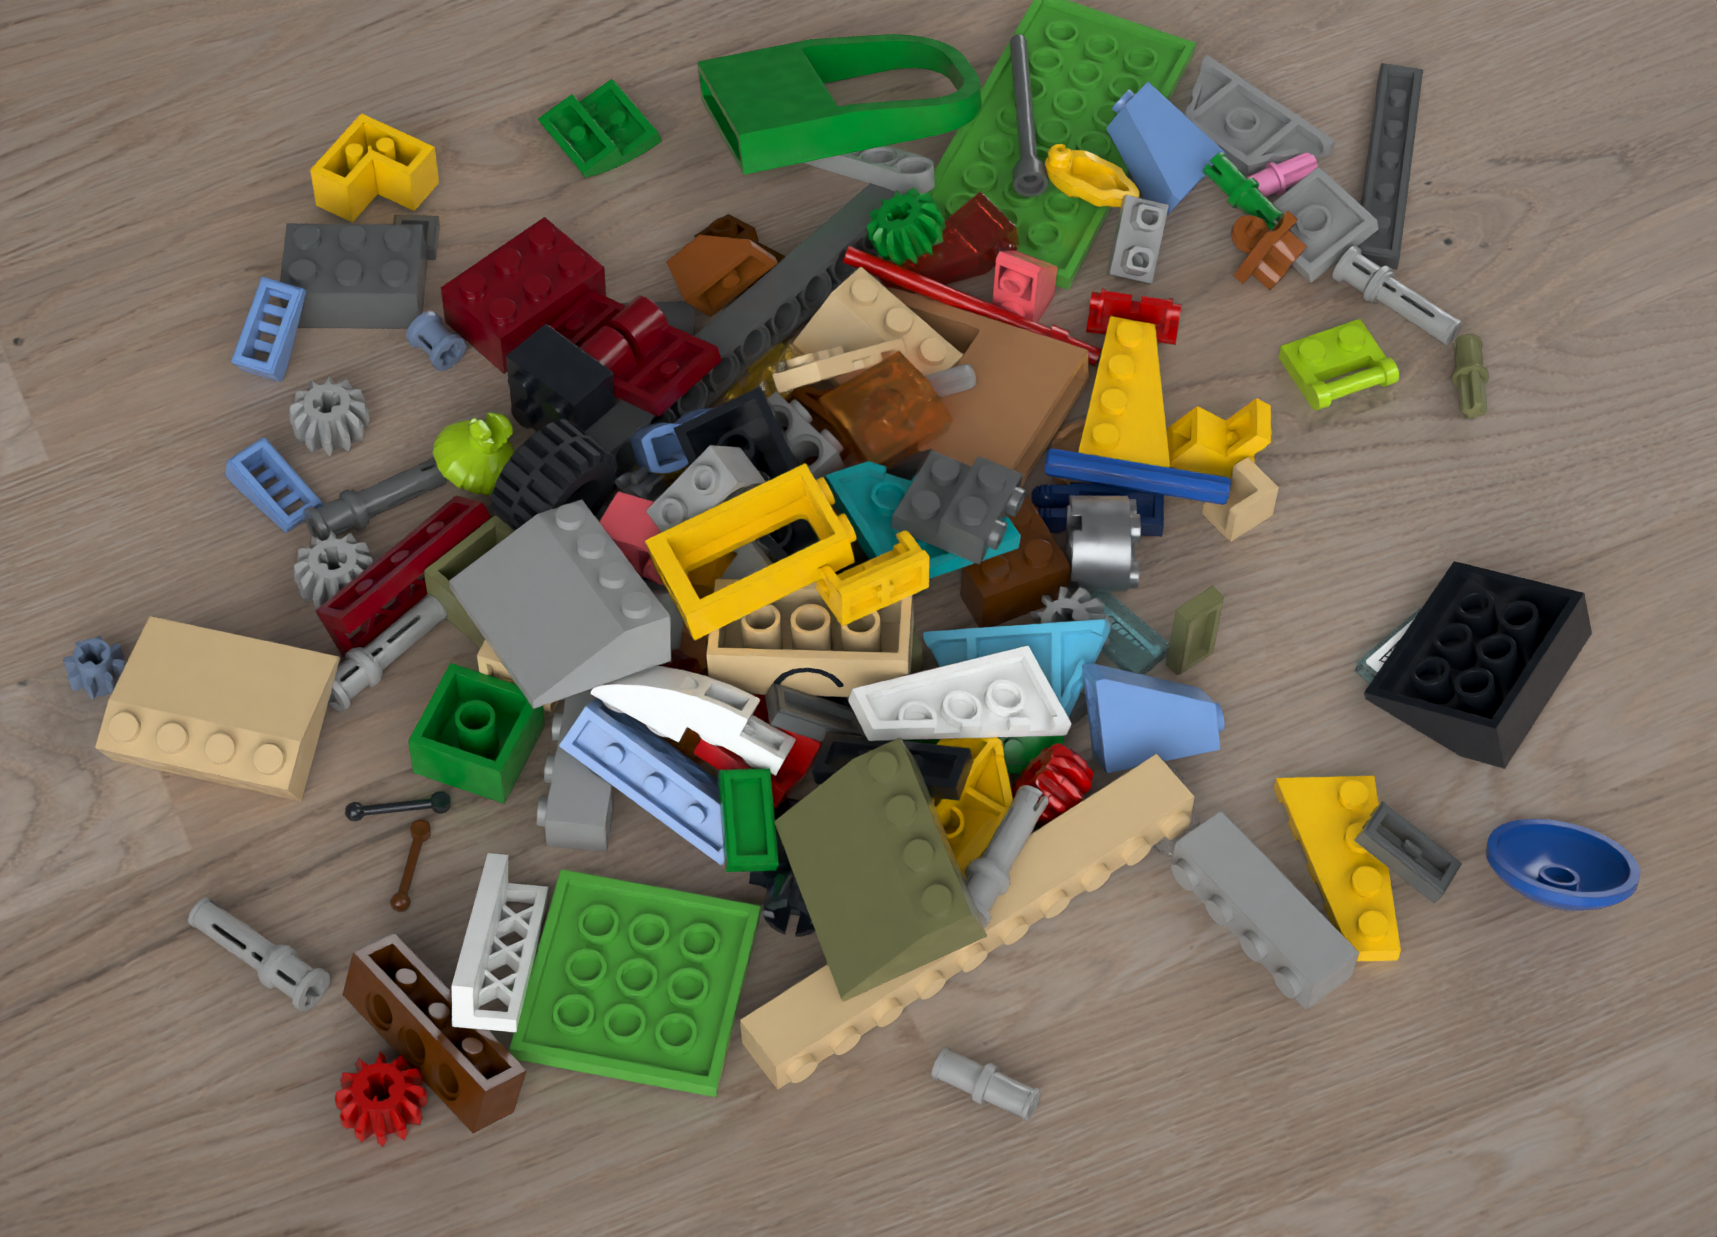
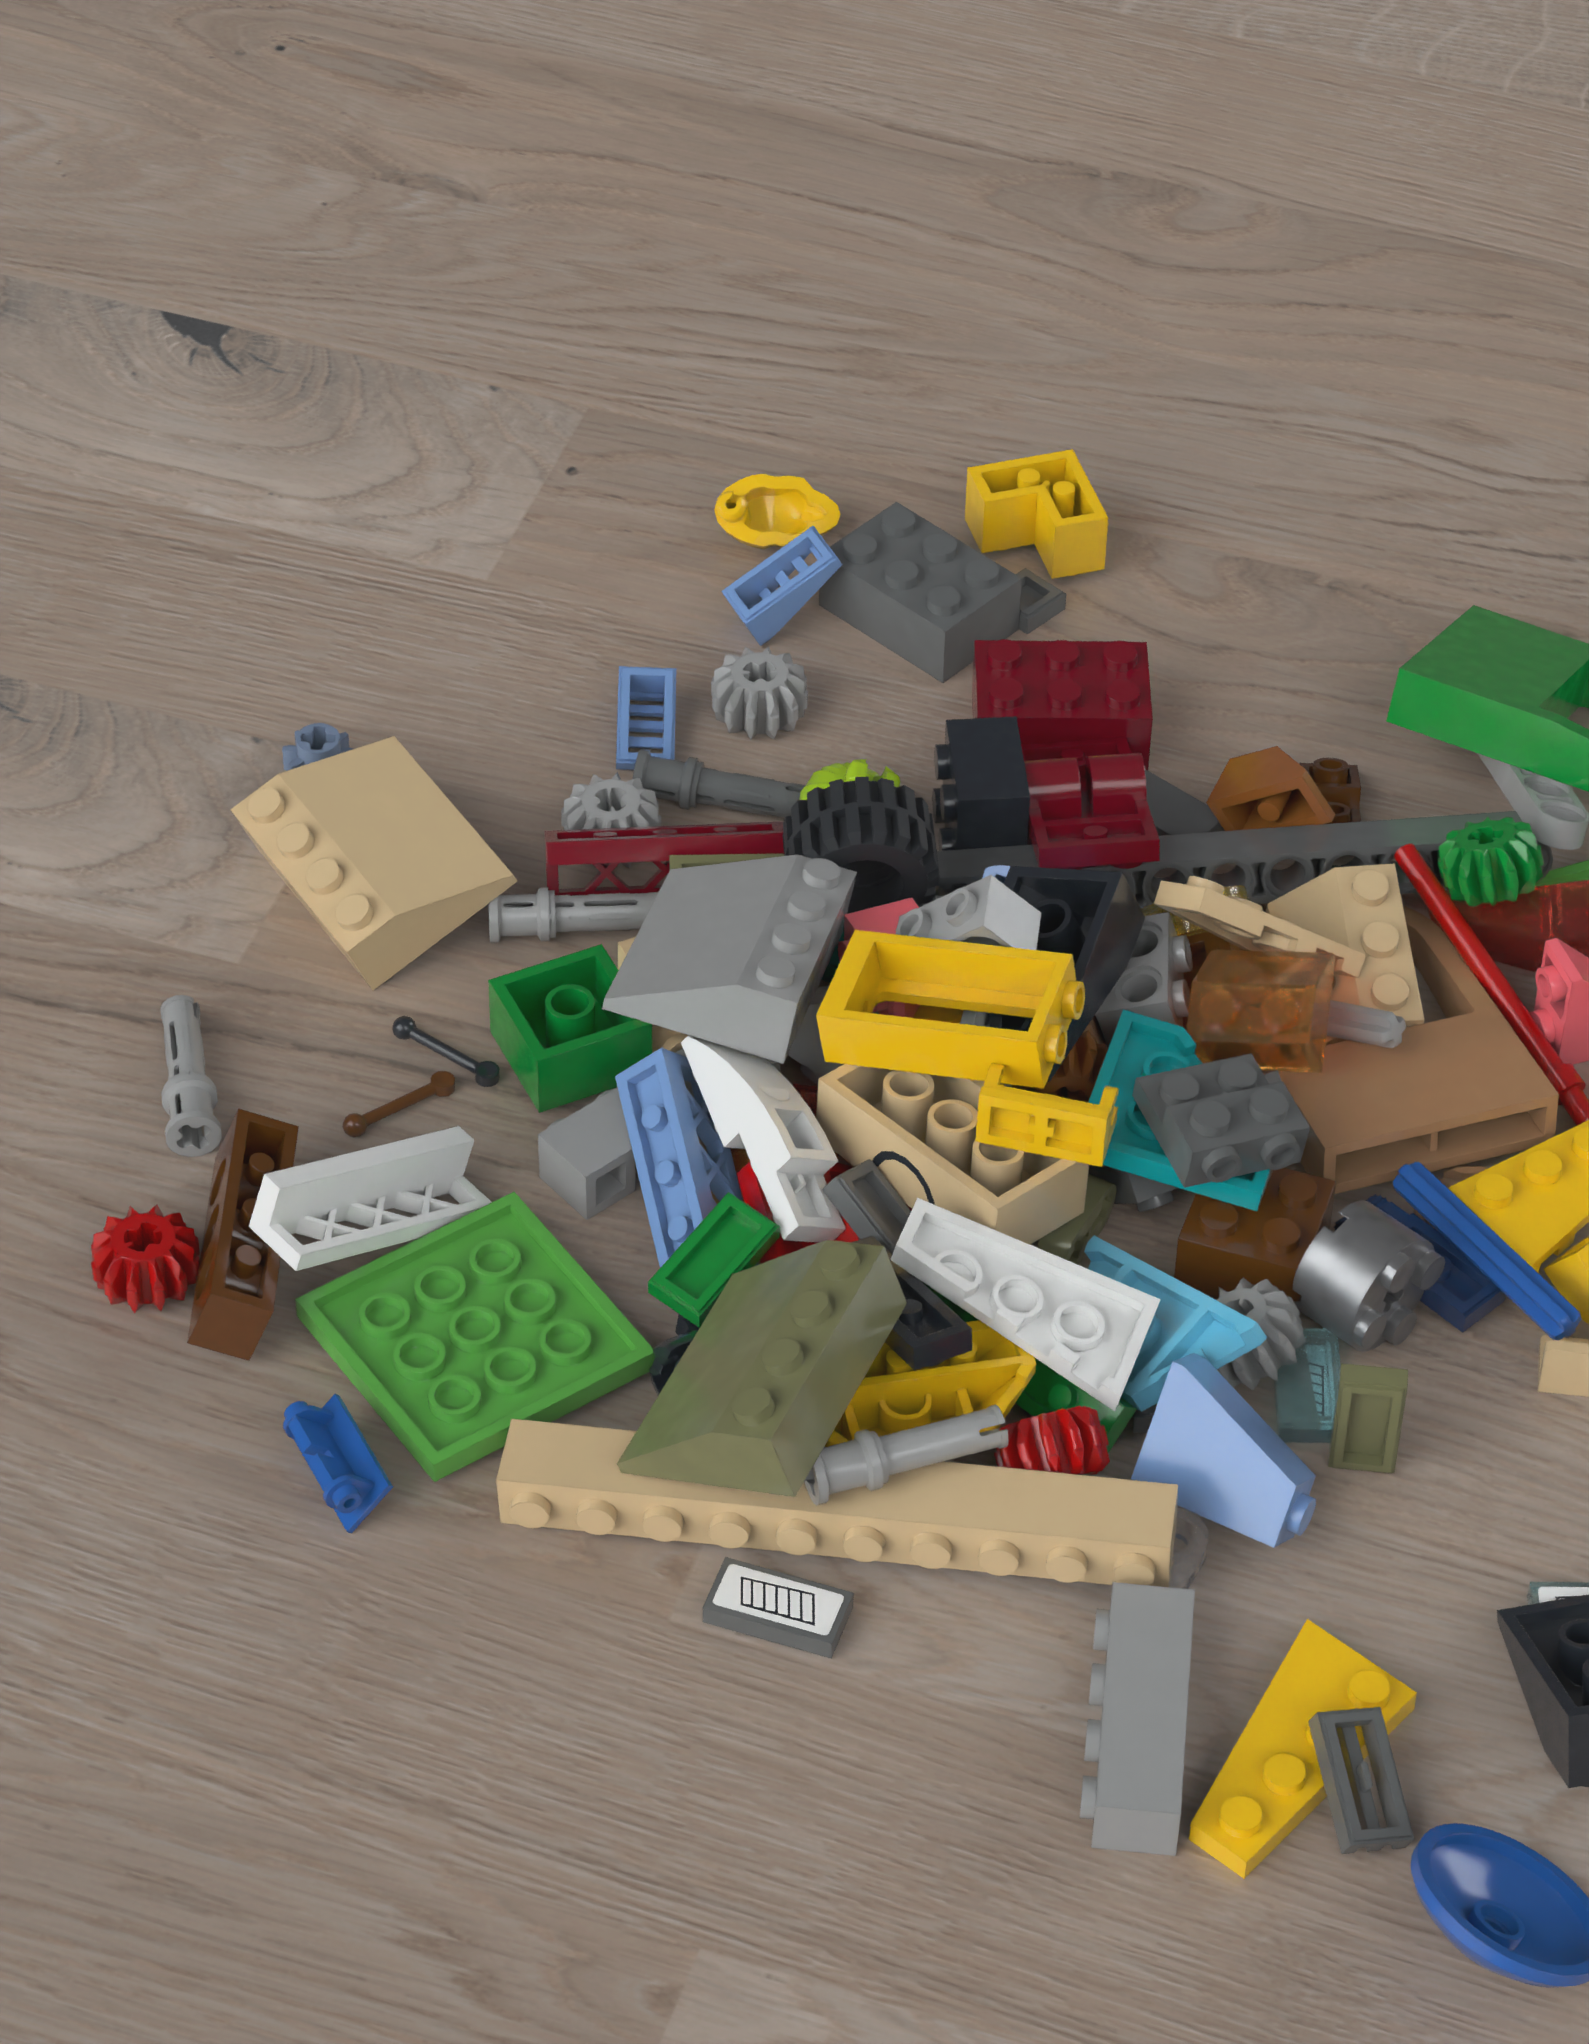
camera: 45 degrees right, 10 degrees down
sand blue bush [406,311,467,371] -> none
green slope [538,79,662,178] -> none
light grey pin [931,1047,1041,1121] -> none
none -> blue hinge [283,1394,393,1534]
none -> tile [703,1557,854,1659]
none -> yellow arm [714,474,841,549]

